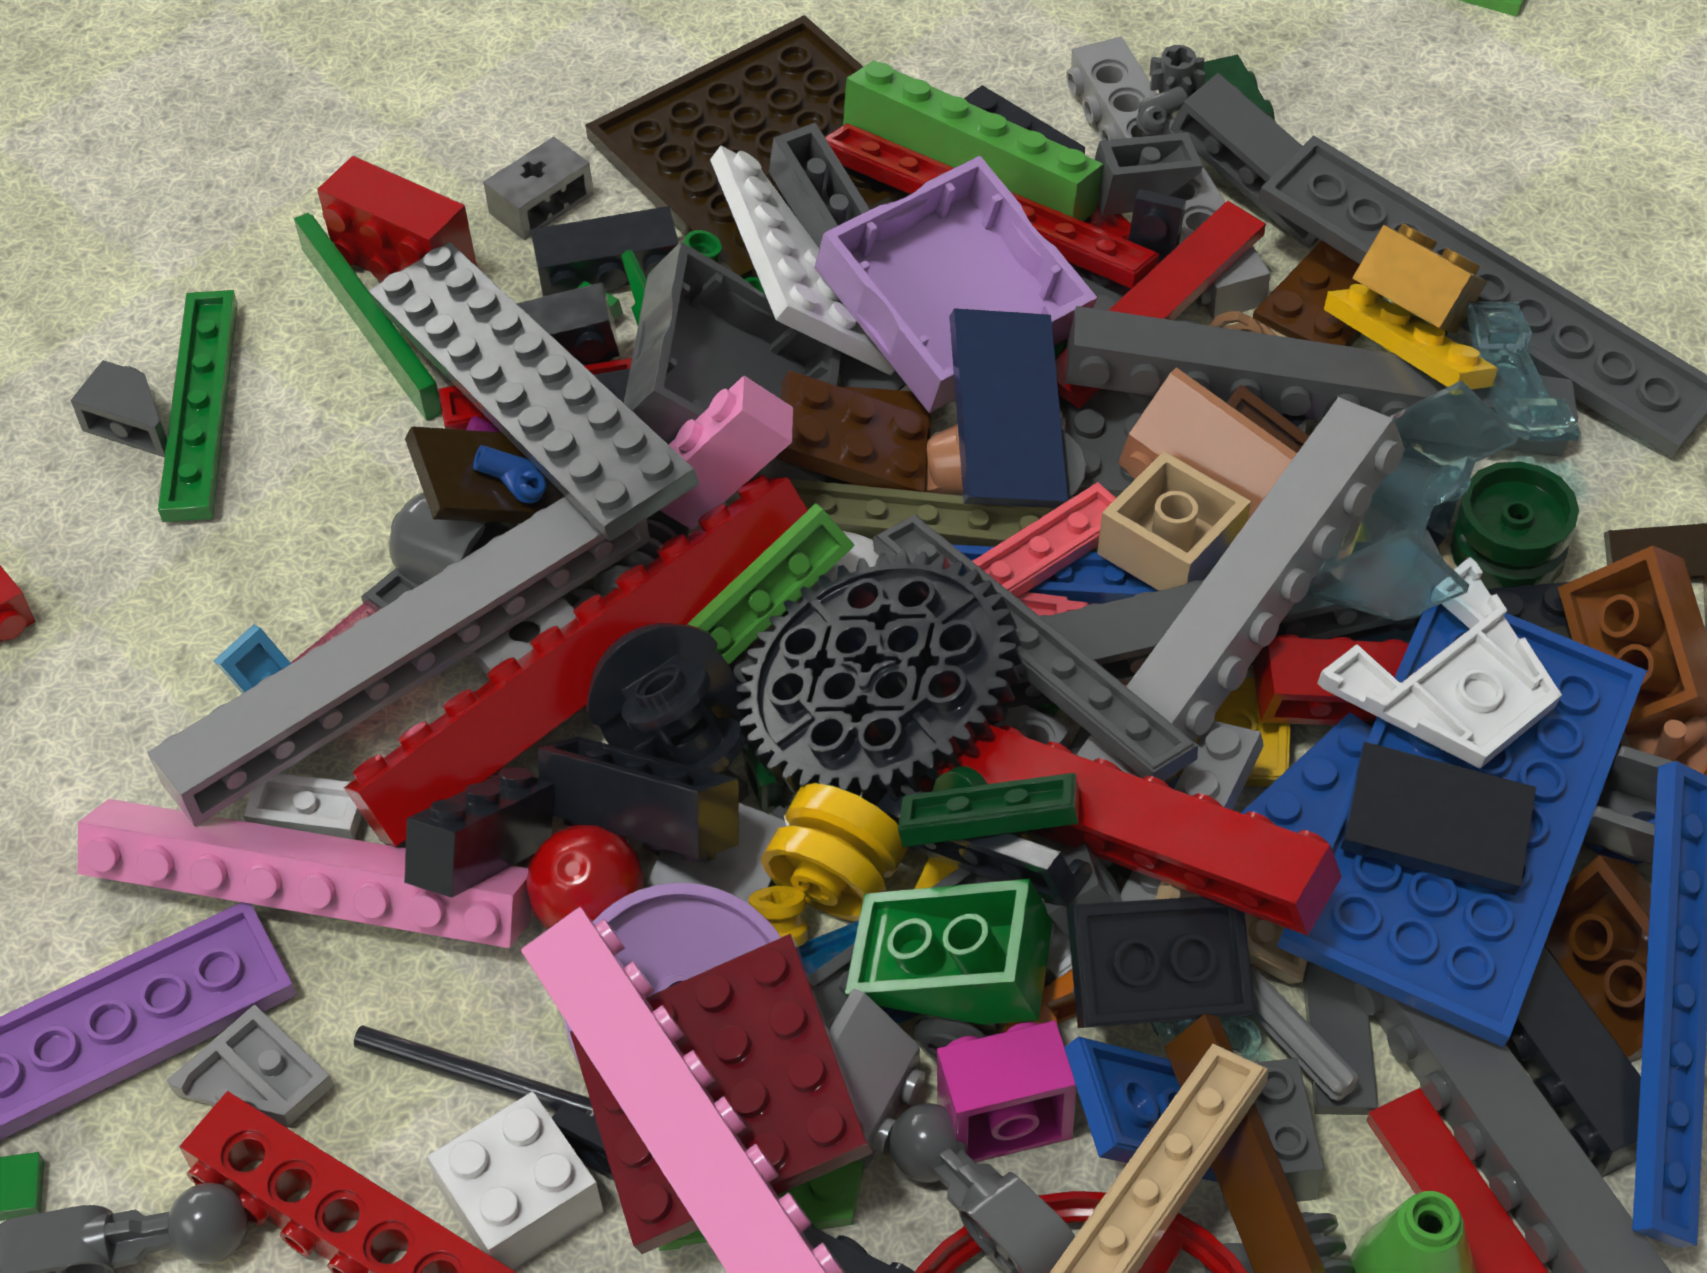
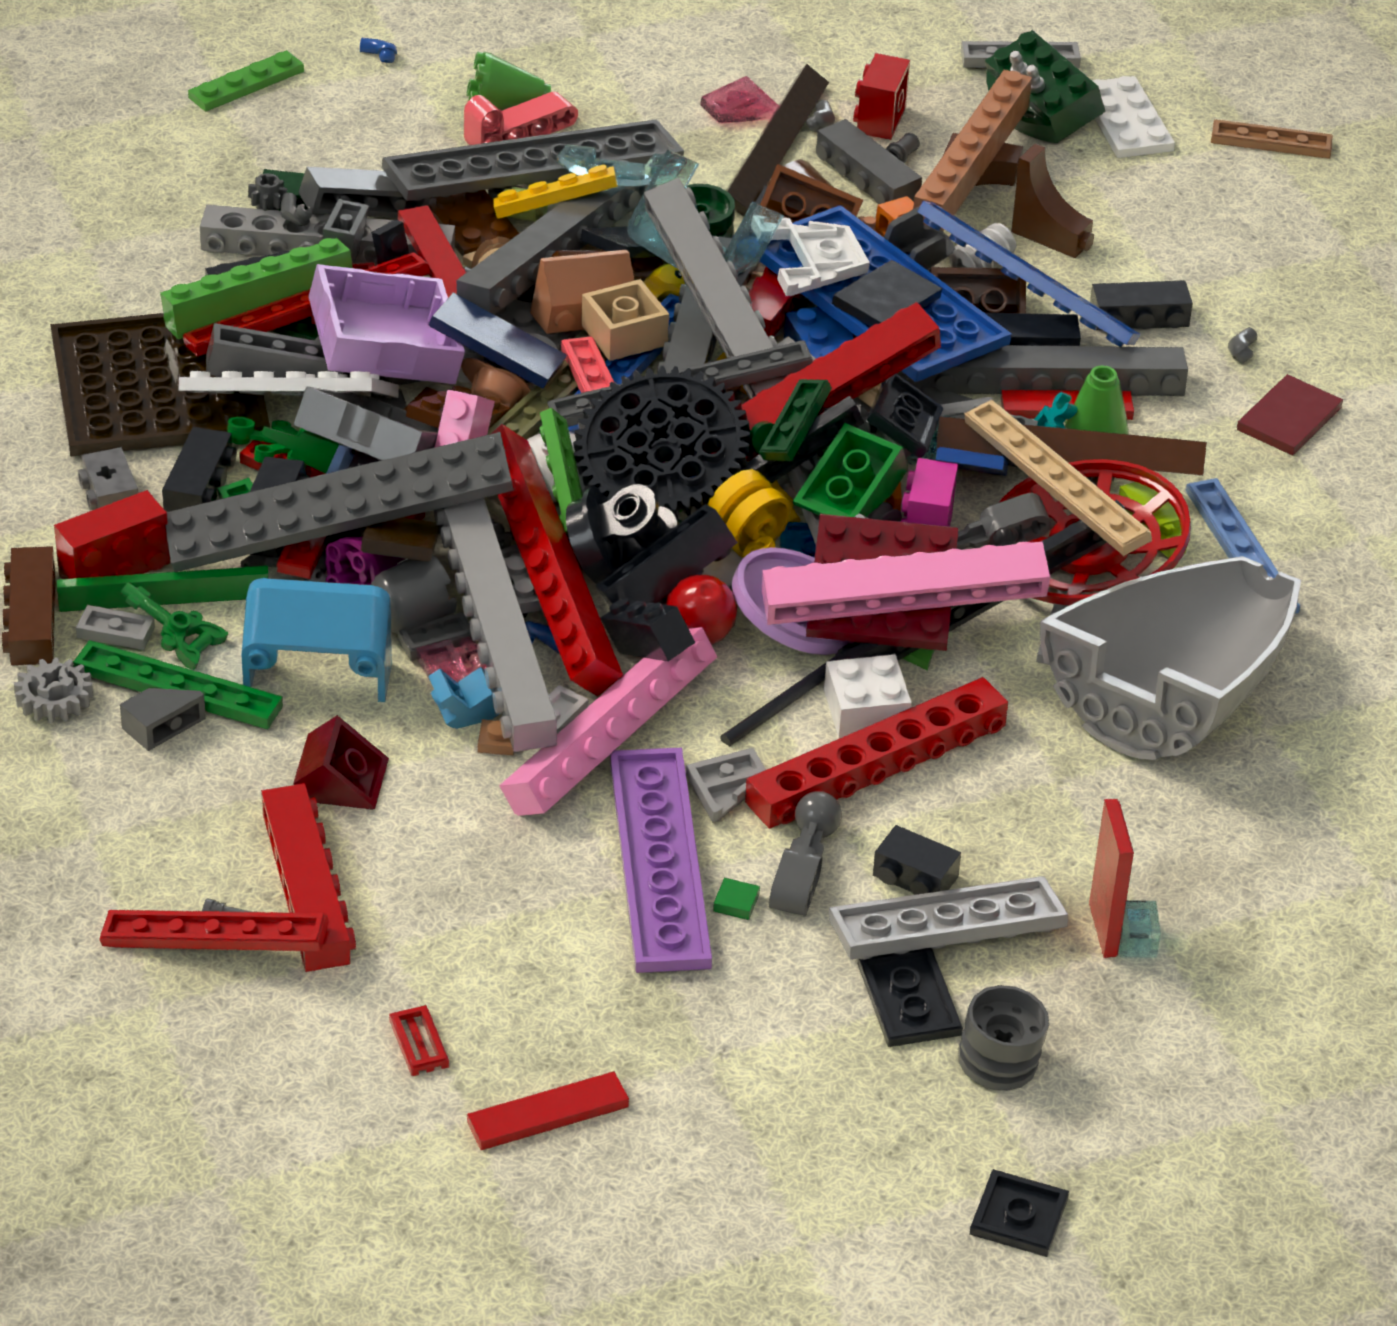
camera: 70 degrees left, 10 degrees down
blue arm [473,445,547,503] -> none
pearl gold brick [1352,223,1487,334] -> none
none -> reddish brown brick [2,546,55,666]
none -> light grey gear [14,658,93,723]
none -> light grey plate [76,605,155,650]
none -> green piece [121,583,229,669]
none -> dark azure windscreen [241,578,392,702]
none -> dark red slope [293,715,389,810]
none -> blue arm [360,37,397,63]
none -> coral beam [464,92,578,145]
none -> bright green cone [466,51,551,111]
none -> teal plate [1034,392,1078,429]

